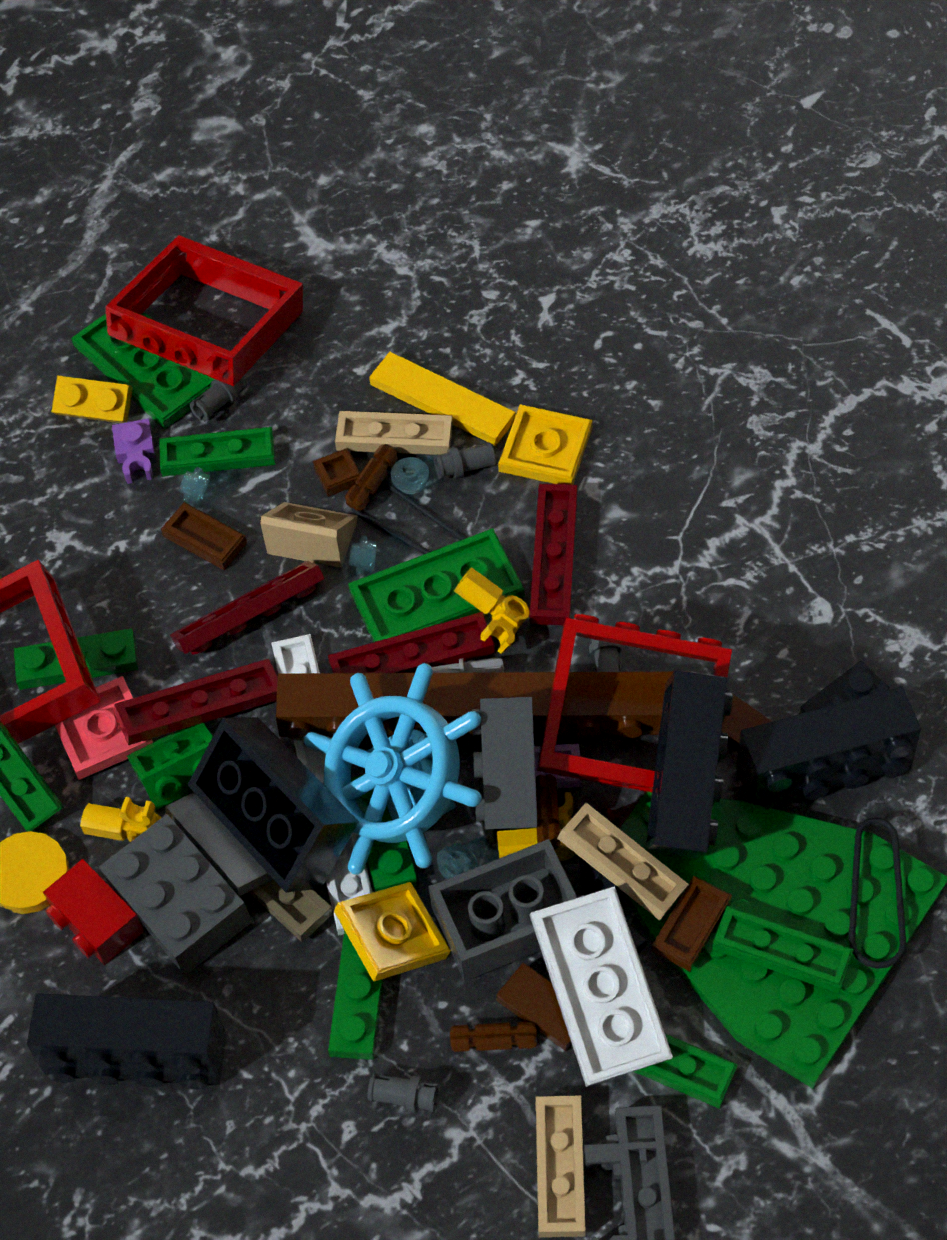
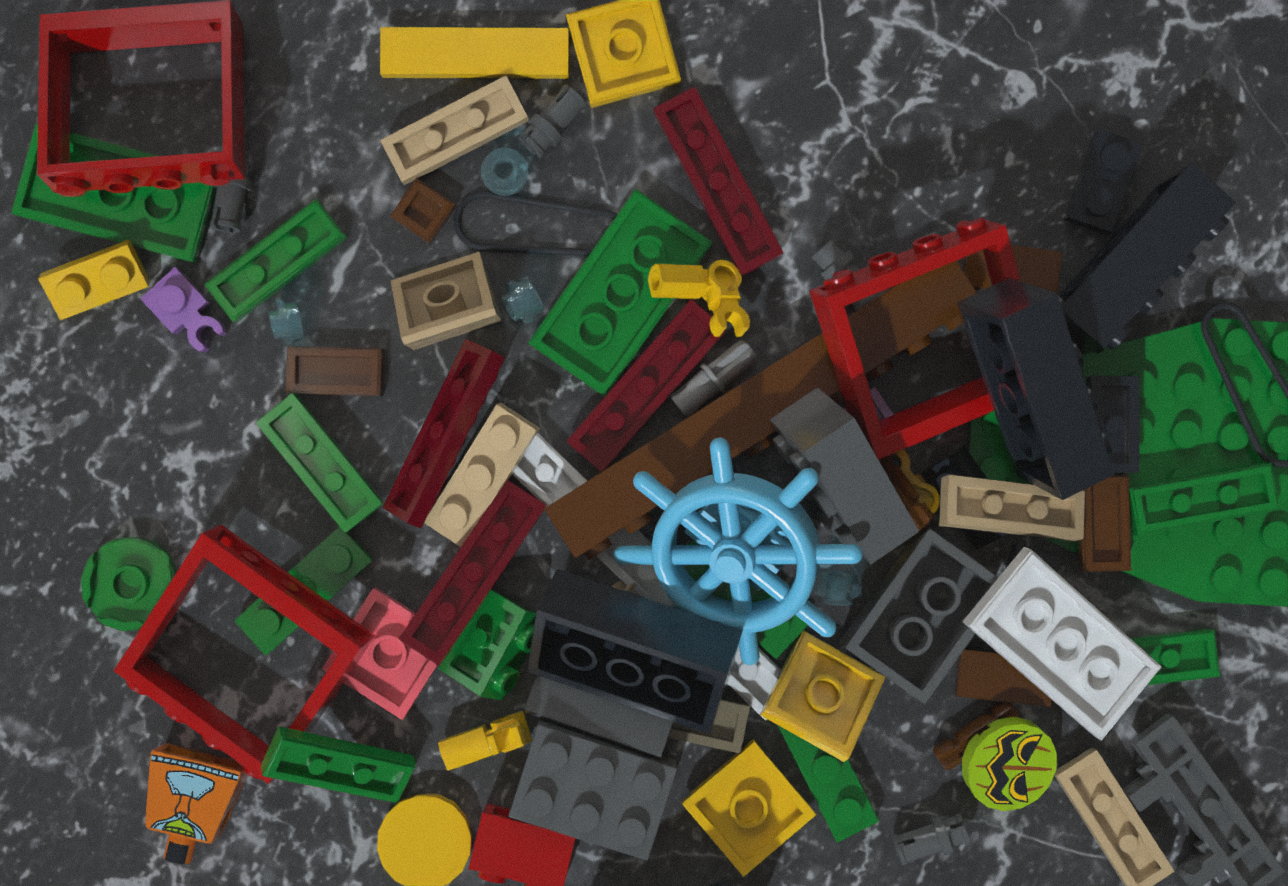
camera: 35 degrees left, 30 degrees up
reddish brown axle [345,444,398,511] -> none
none -> green plate [256,393,385,533]
none -> tan plate [424,403,540,547]
none -> yellow plate [681,739,816,877]
none -> lime tile [962,717,1057,811]
none -> black plate [1086,376,1139,473]

